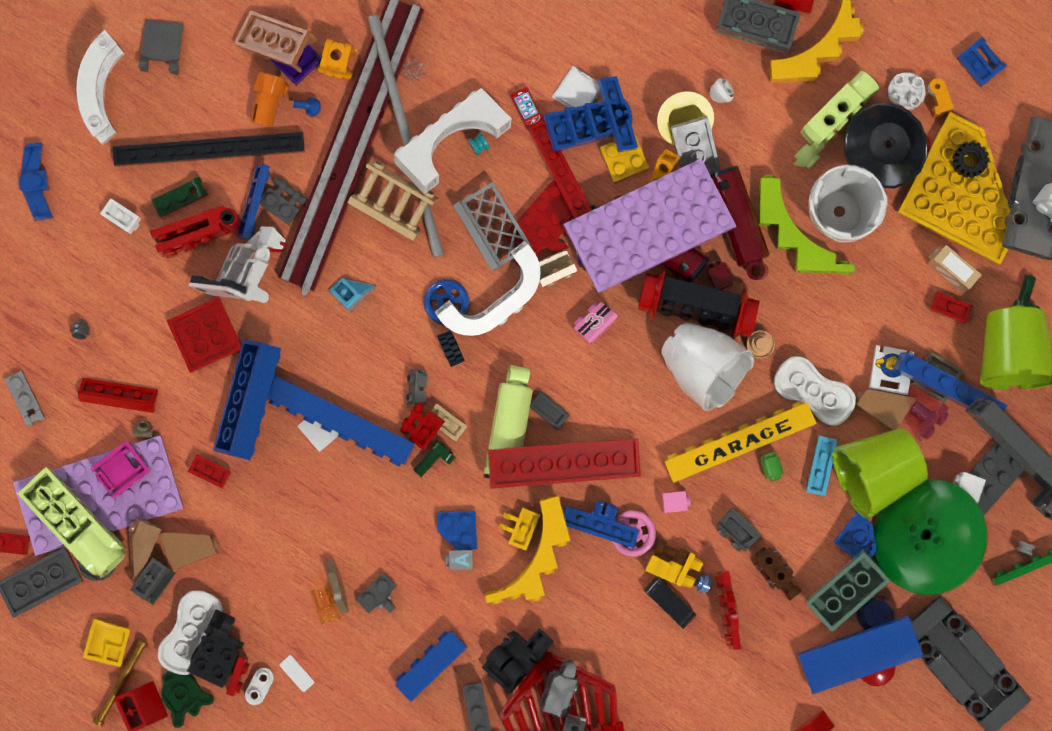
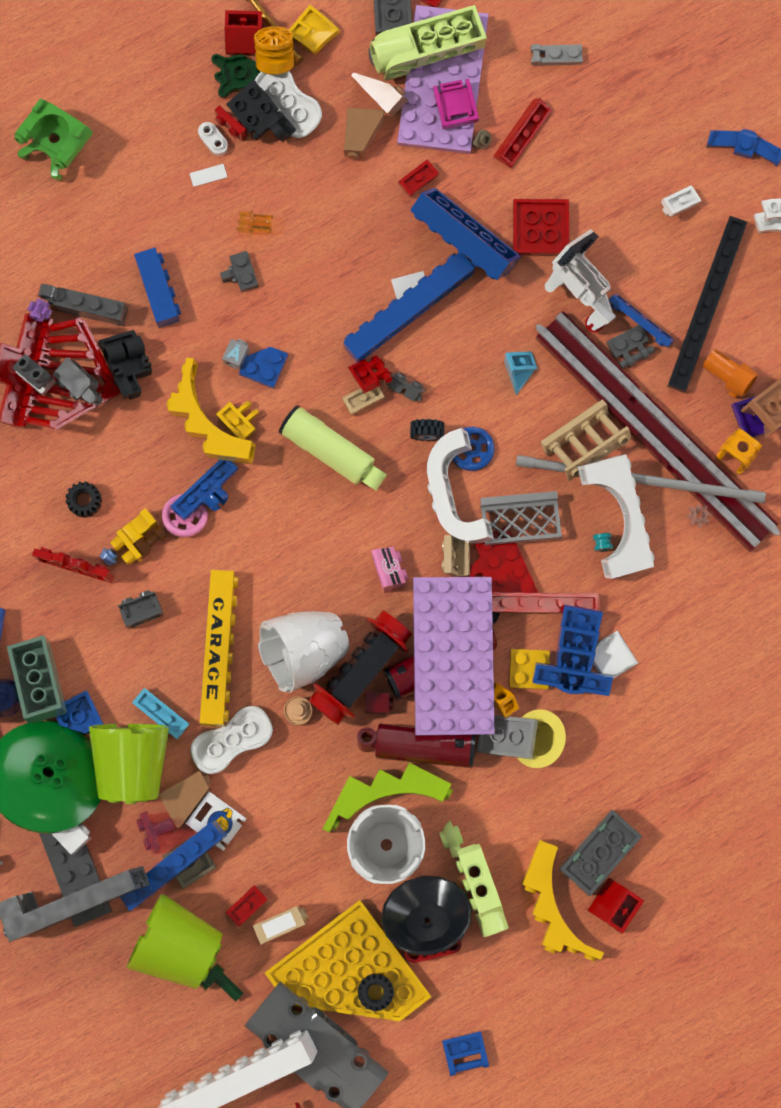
camera: 120 degrees right, 5 degrees down
dark grey plate [70,319,90,340] -> none
dark grey hinge [130,558,176,605] -> none
red hinge [150,205,241,259] -> none
dark green plate [152,177,208,218] -> none
blue plate [293,98,321,117] -> none
dark tan tile [327,559,348,614] -> none
dark green piece [413,440,456,477] -> none
red plate [488,438,641,489] -> none
tile [510,87,543,129] -> none
dark grey tile [530,391,570,430] -> none
black beam [644,576,697,629] -> none
bright pink brick [661,491,691,513] -> none
white cone [710,78,734,103] -> none
reddish brown brick [754,547,801,601] -> none
bright green brick [760,452,784,482] -> none
white dish [888,72,926,110] -> none
light orange leg [927,78,954,118] -> none
none -> black tyre [65,481,102,518]
none -> light orange wheel [254,27,294,74]

